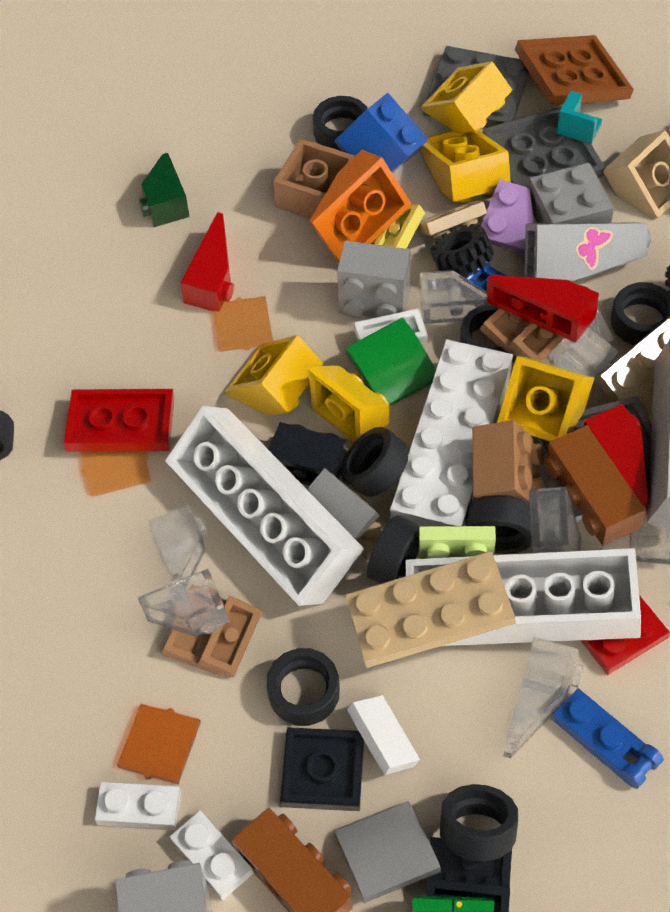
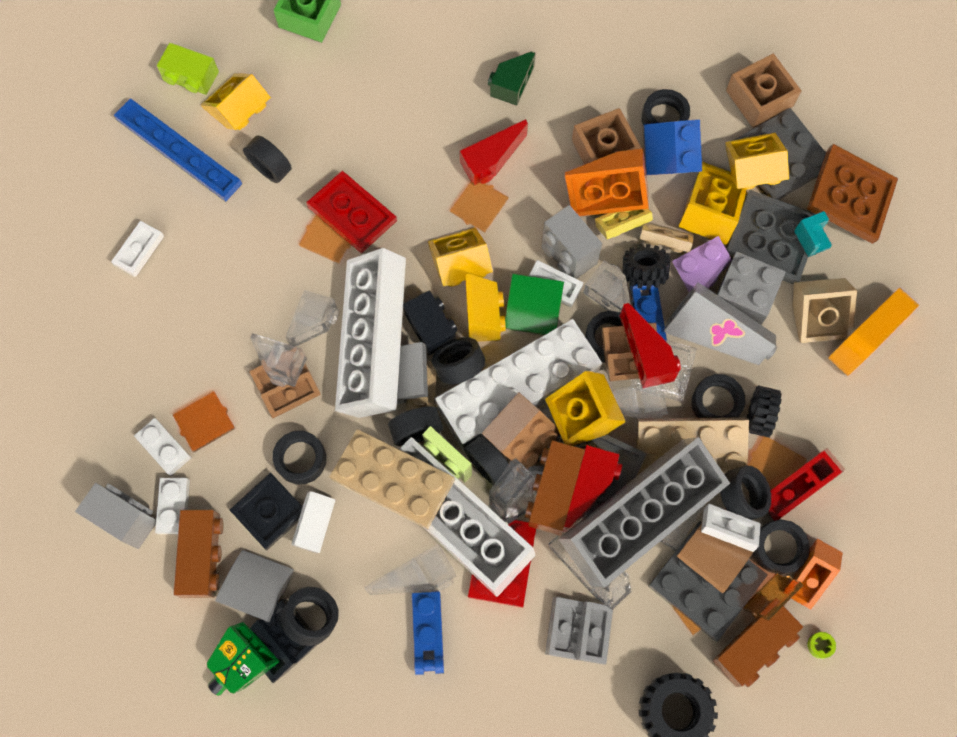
camera: 40 degrees right, 15 degrees up
none -> medium nougat brick [726,53,802,128]

